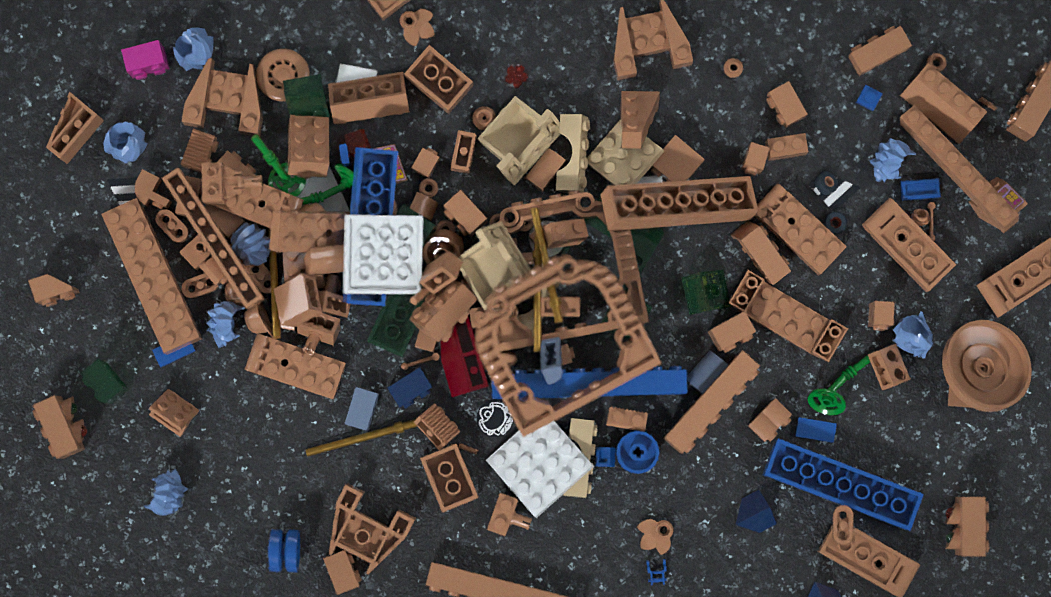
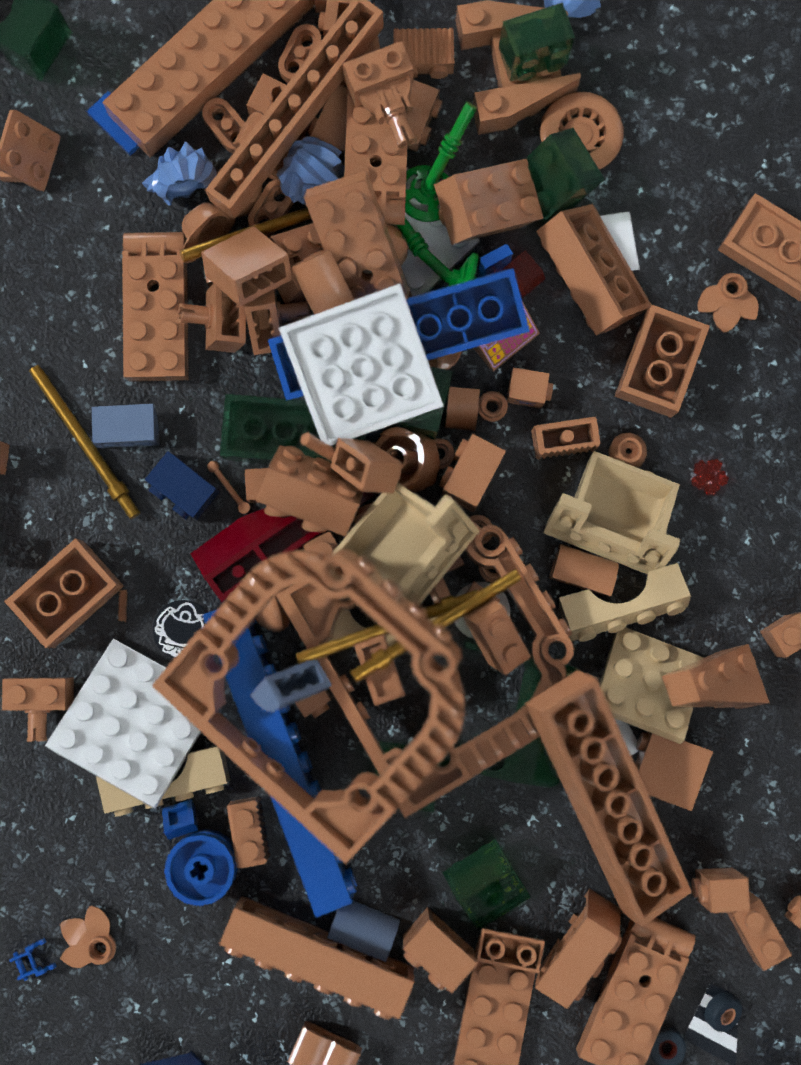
camera: 70 degrees right, 0 degrees up
nougat brick [414,403,460,451] -> none
none -> clear green brick [498,2,575,82]

